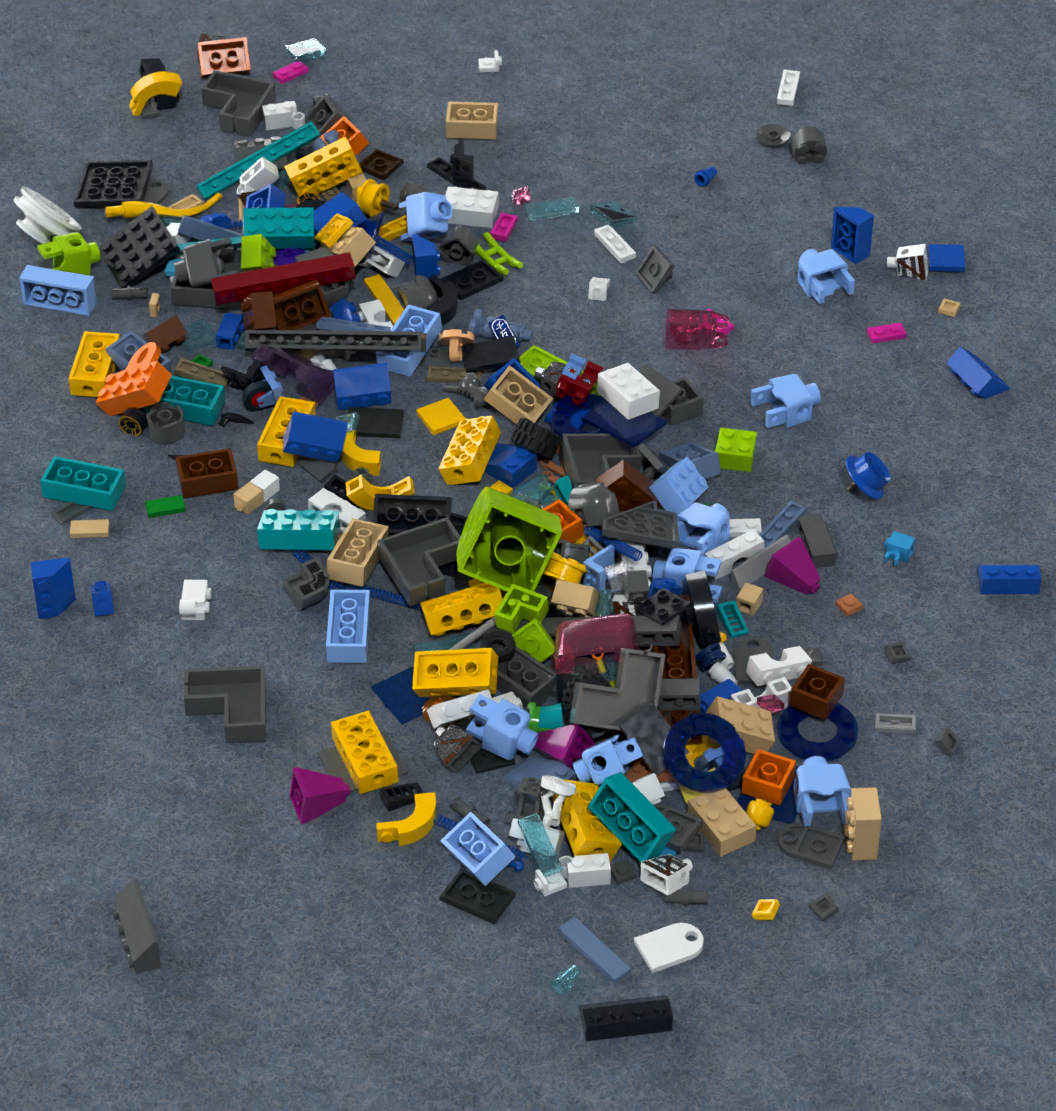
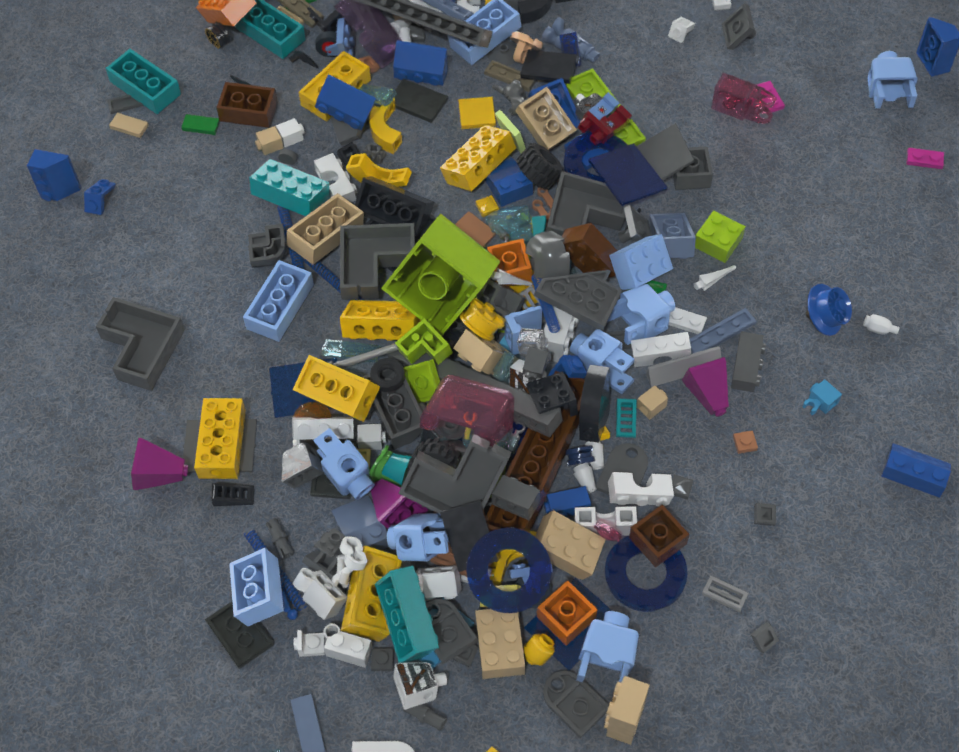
camera: 25 degrees right, 15 degrees up
dark grey brick [146,402,185,445] -> none
white hinge [179,580,212,620] -> none
yellow arch [376,792,436,846] -> none
clear light blue plate [517,813,563,878] -> none
white brick [597,363,660,420] -> none
light blue piece [751,374,821,428] -> none
none -> white piece [490,268,533,286]
none -> yellowish green tile [495,110,526,153]
none -> white piece [694,265,736,291]
none -> white plant [863,314,899,335]

